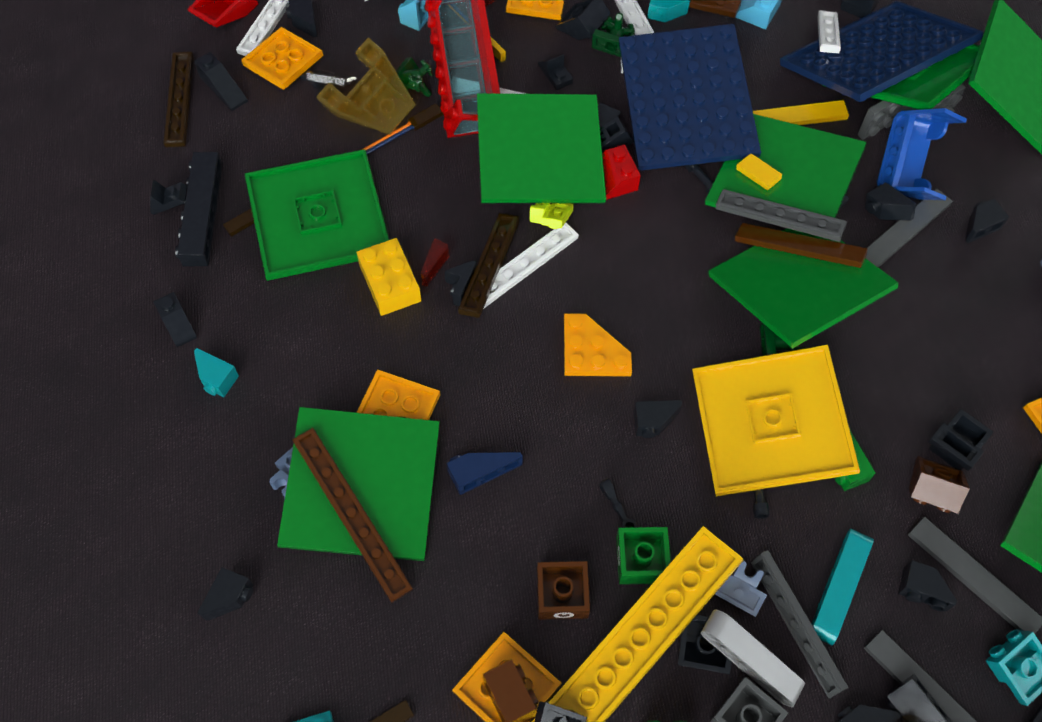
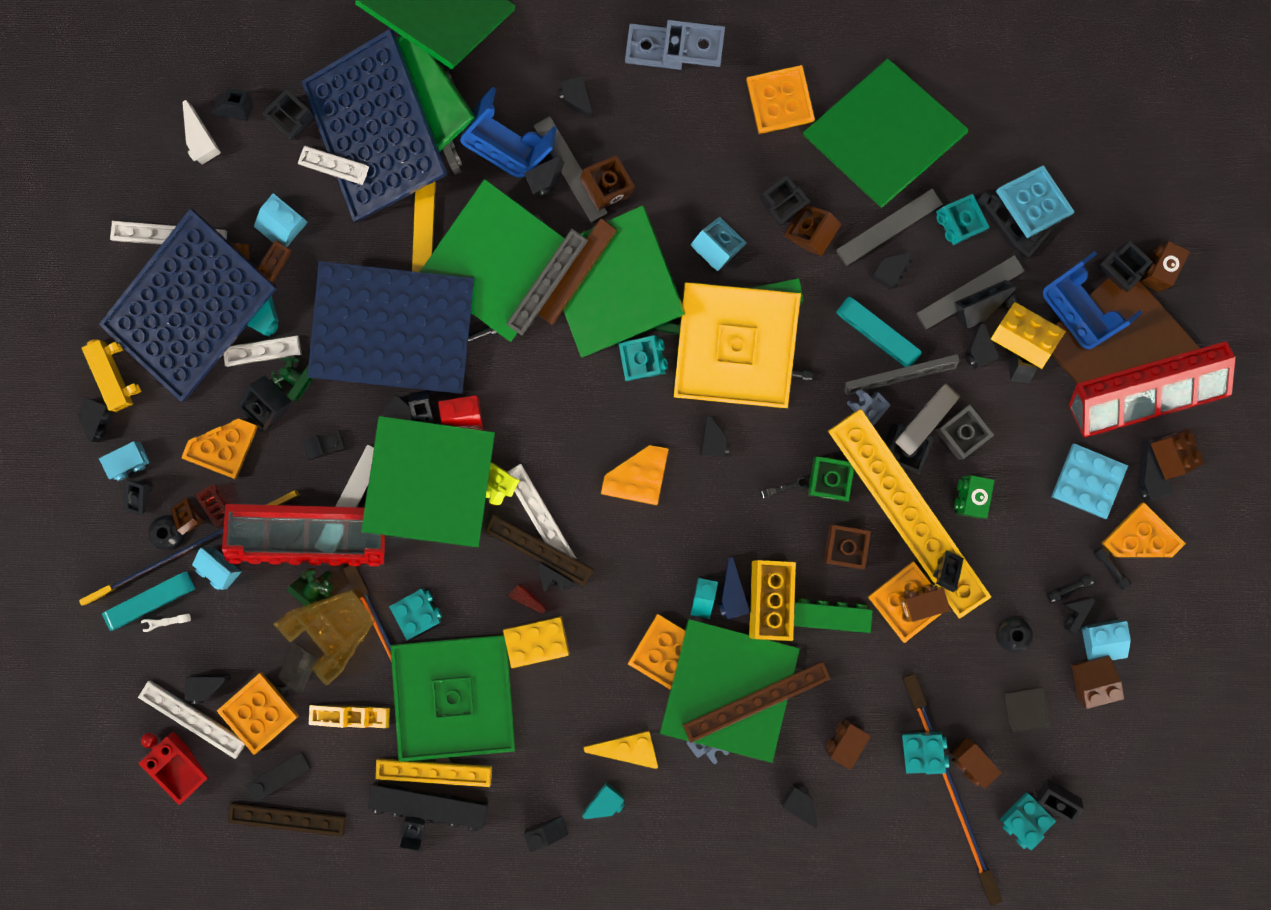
camera: 75 degrees left, 25 degrees up
yellow tile [736,154,782,191] -> none
none -> yellow slope [309,705,390,728]
none -> yellow tile [376,758,492,787]
none -> teal plate [389,588,442,640]
none -> reddish brown brick [579,155,635,211]
none -> yellow wing [584,730,658,769]
none -> teal plate [619,335,668,381]
none -> teal slope [690,577,718,619]
none -> medium azure slope [691,217,747,271]
none -> yellow brick [749,560,796,641]
none -> green brick [794,598,873,633]
none -> reddish brown brick [825,718,871,770]

